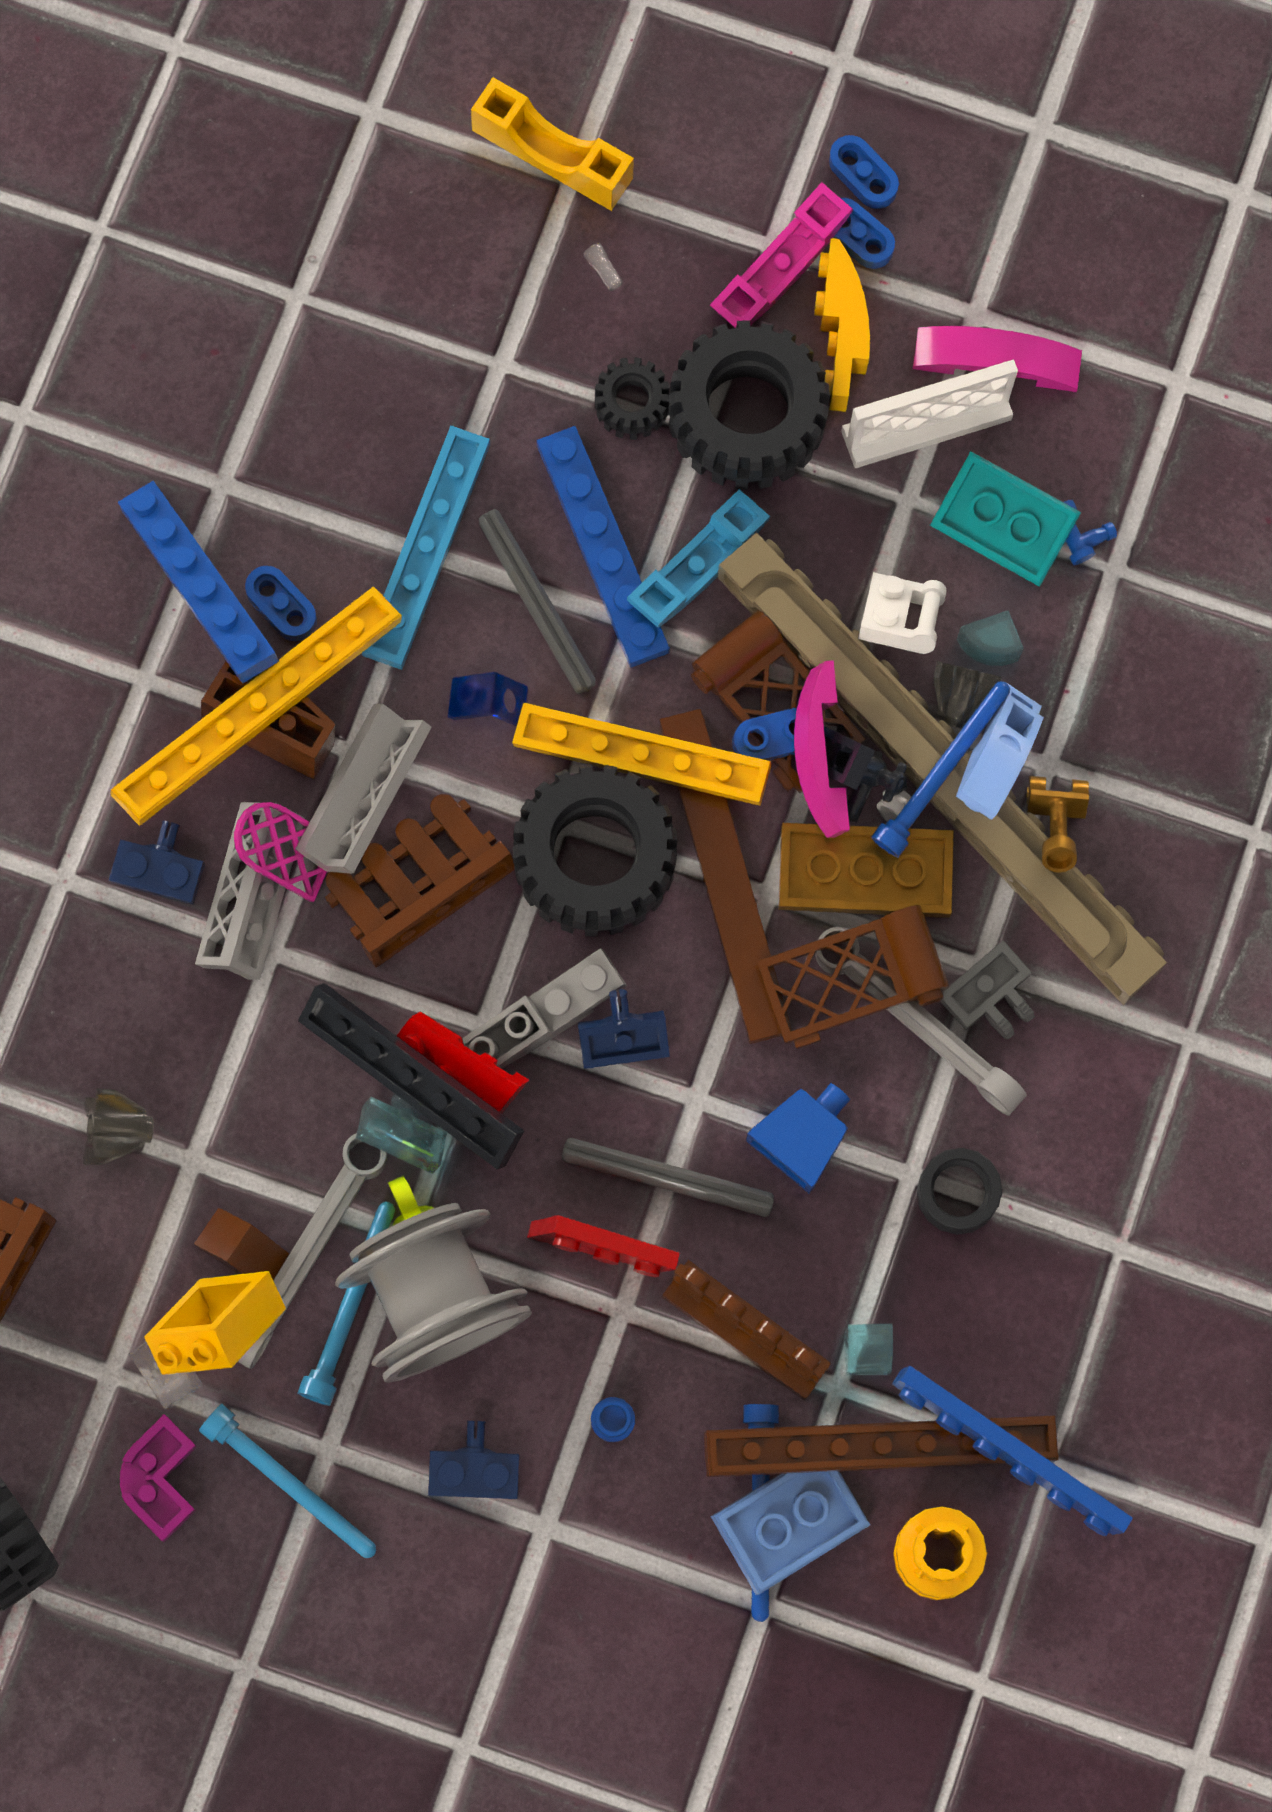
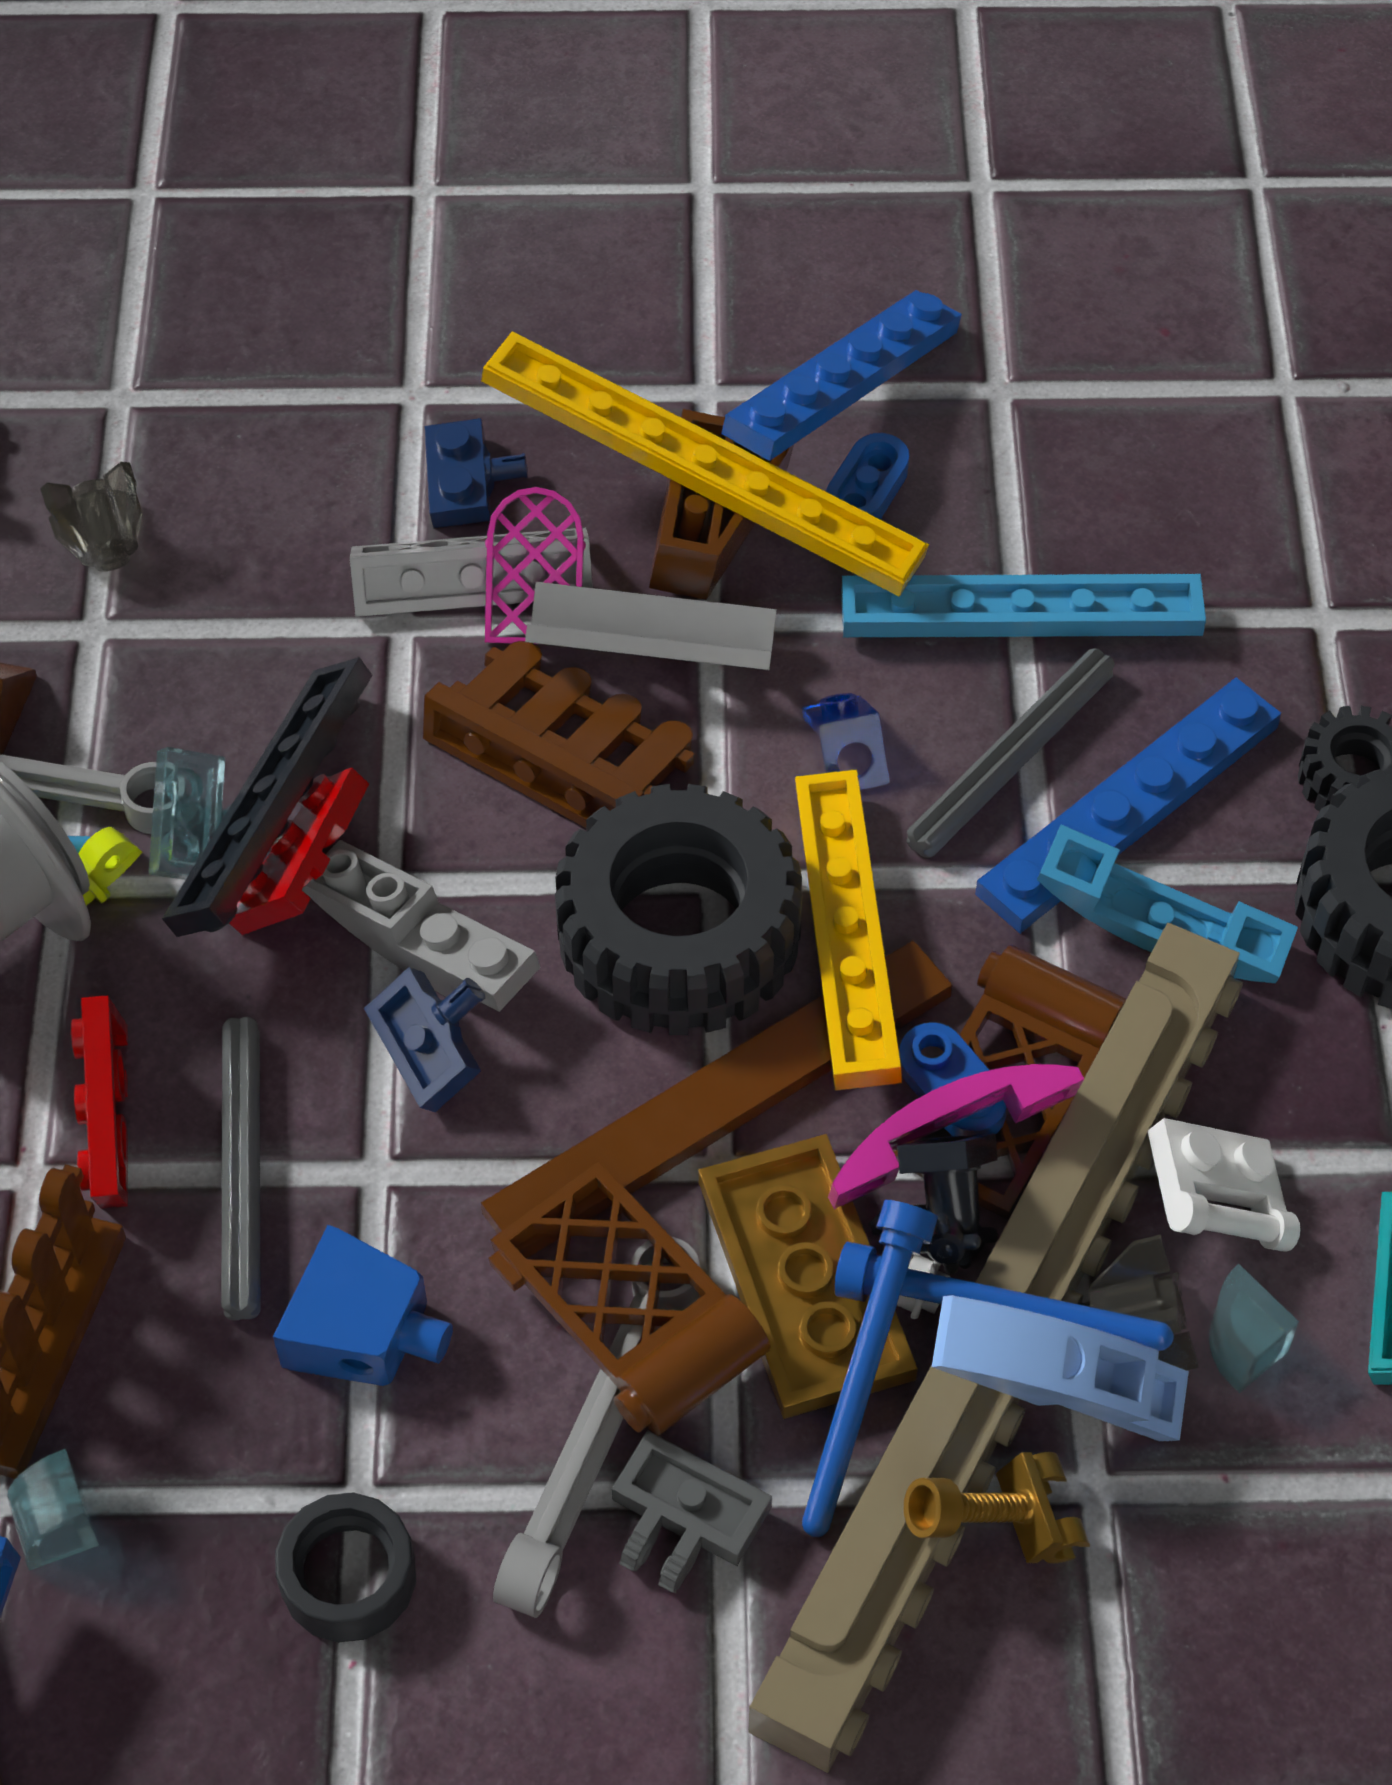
camera: 75 degrees right, 20 degrees down
none -> blue piece [802,1199,938,1537]

